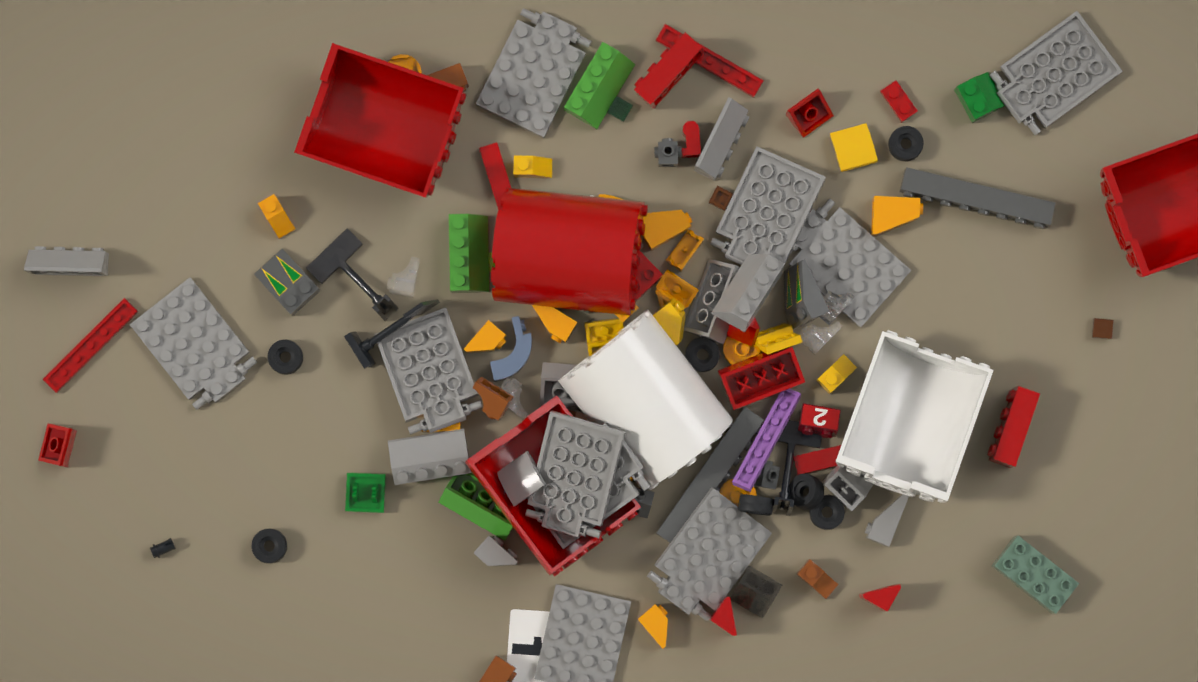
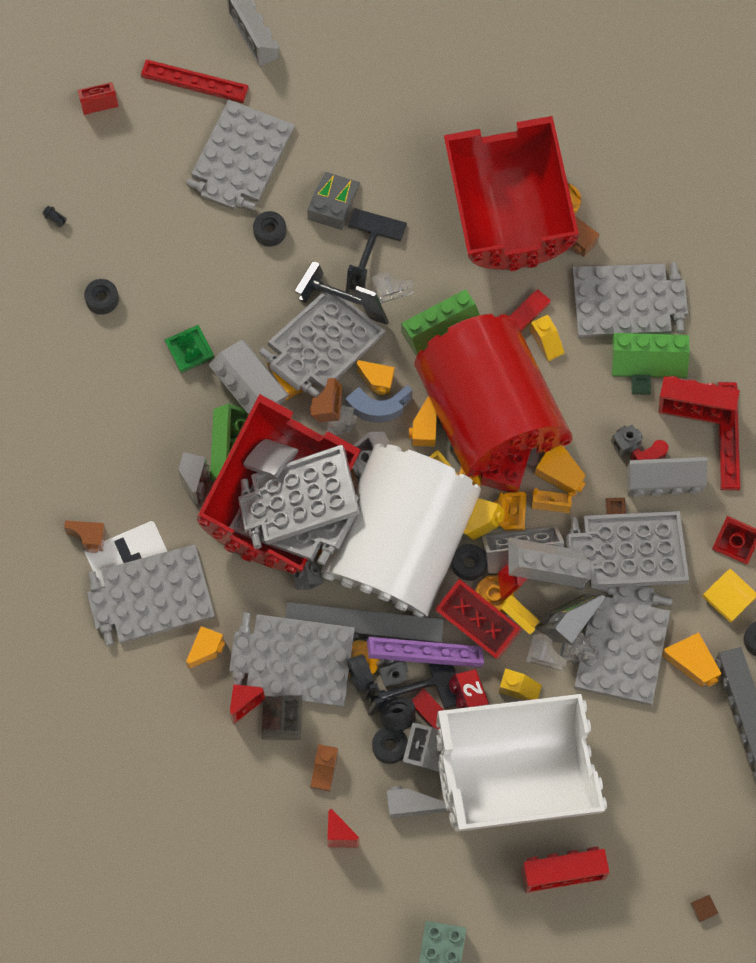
camera: 60 degrees right, 15 degrees down
light orange slope [258,194,295,239] -> none

